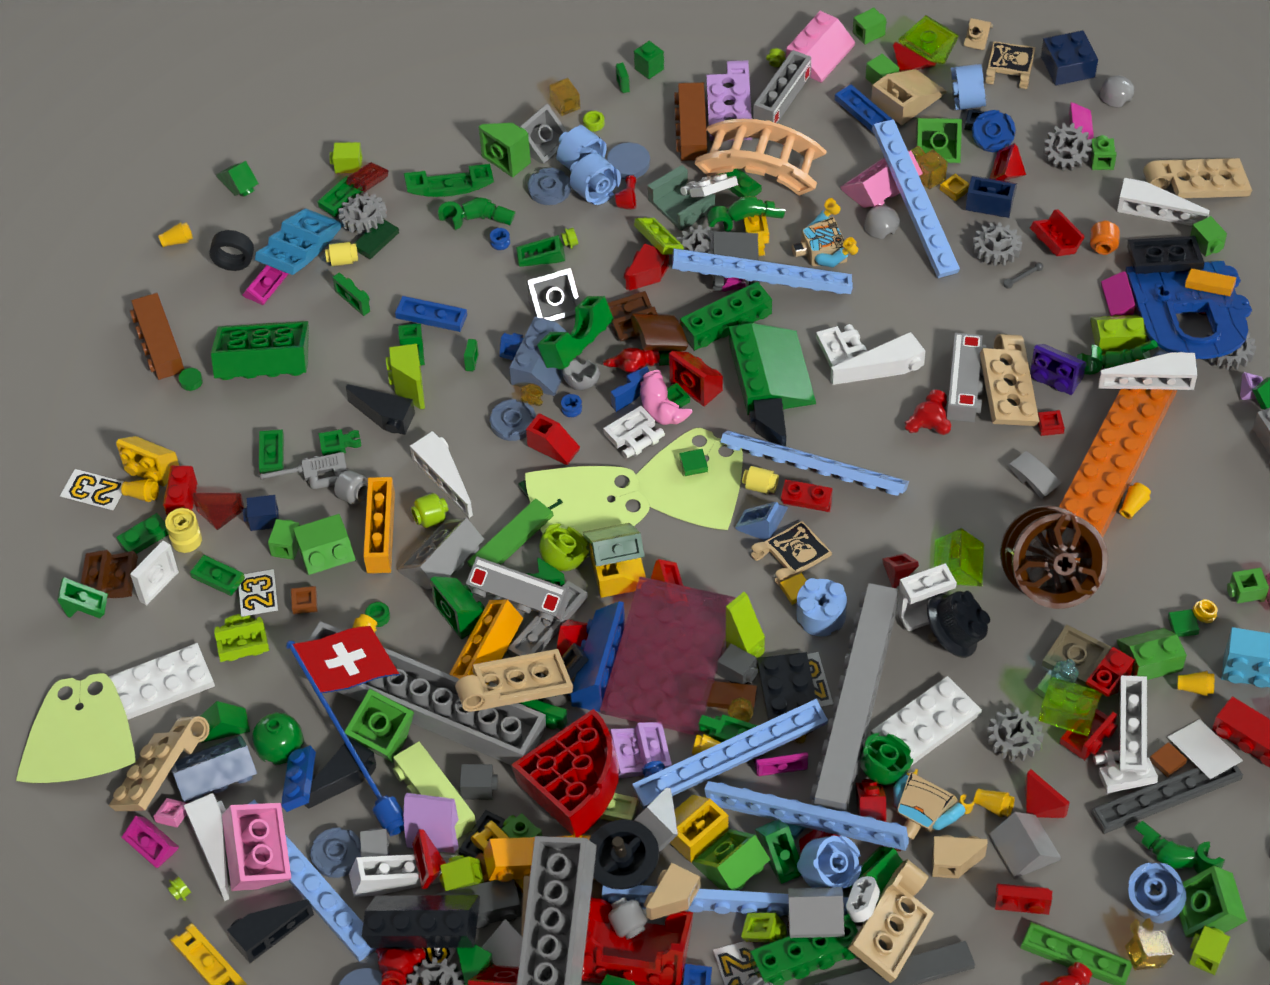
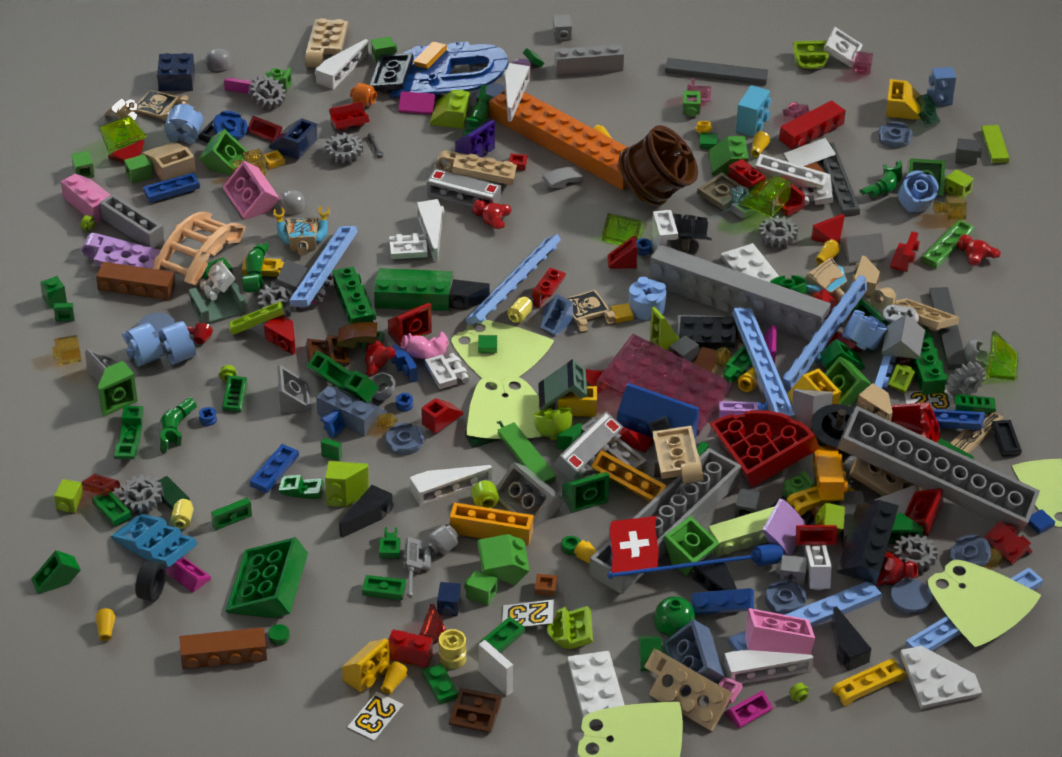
camera: 80 degrees left, 10 degrees down
green slope [57,577,108,618] -> none
sand blue tile [528,168,571,205] -> none
lime tile [583,111,605,132] -> none
light blue plate [872,119,960,278] -> none

